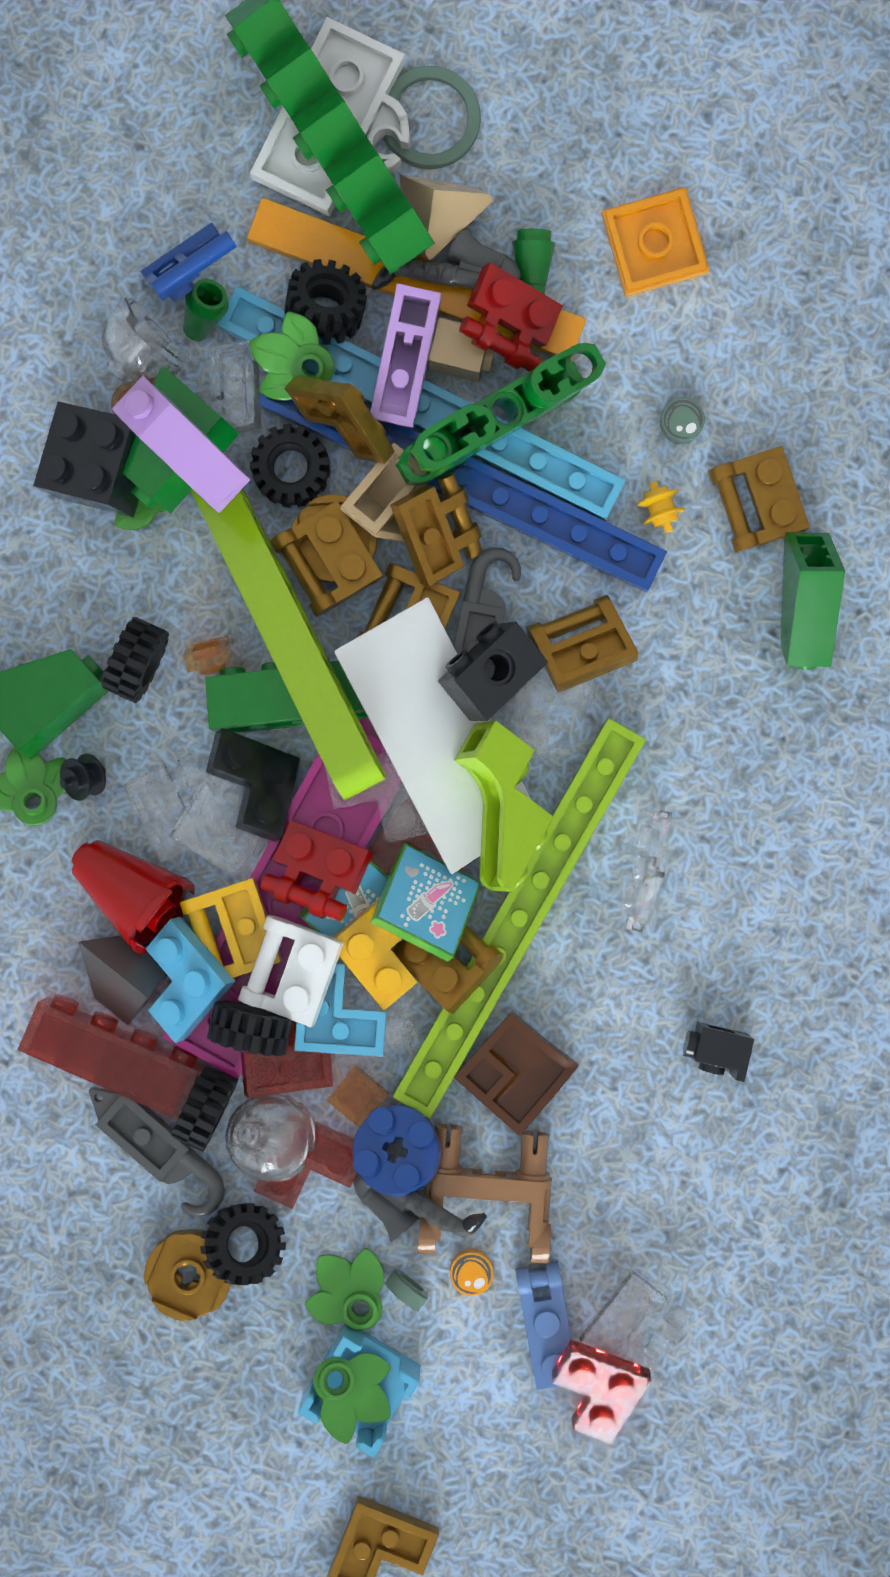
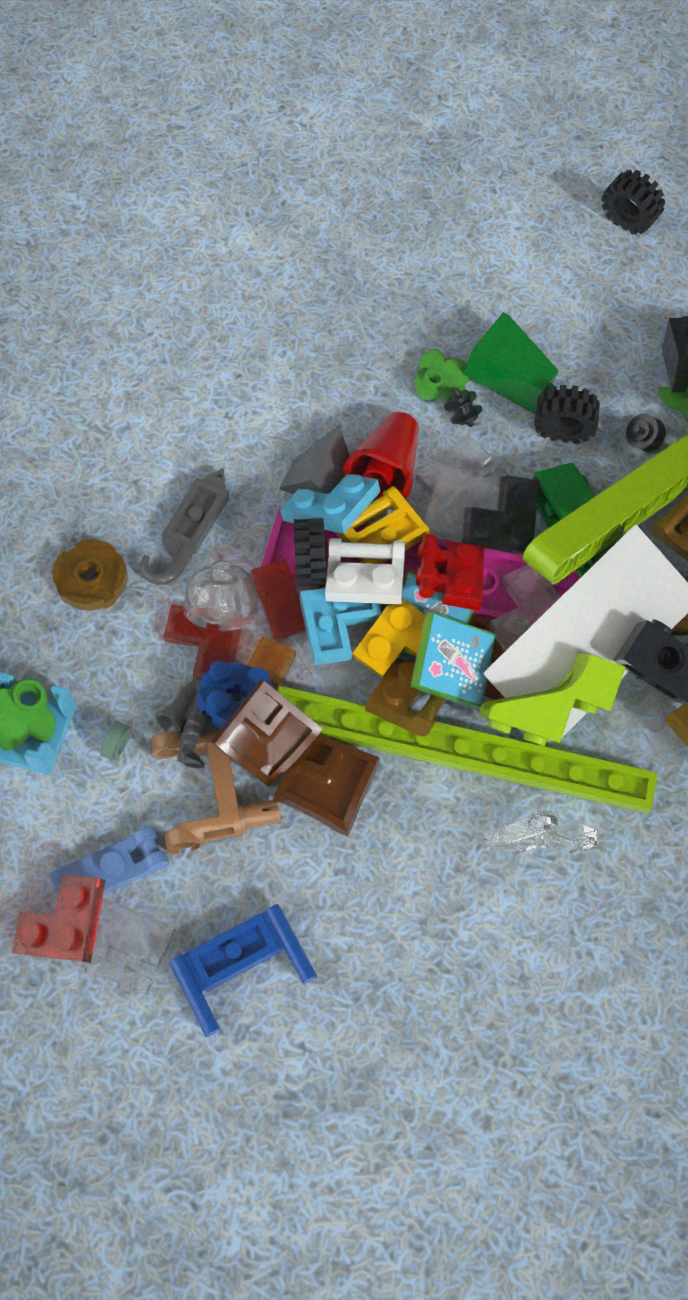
camera: 70 degrees right, 25 degrees down
clear red brick [17,994,206,1119] -> none
black tyre [171,1064,239,1152] -> none
clear orange plate [183,635,232,675] -> none
black tyre [200,1203,286,1285] -> none
bright green plate [305,1248,385,1330] -> none
light orange tile [450,1249,493,1296] -> none
black brick [683,1022,755,1082] -> none
none -> blue plate [169,904,317,1037]
none -> plate [211,679,323,787]
none -> black wheel [626,414,666,452]

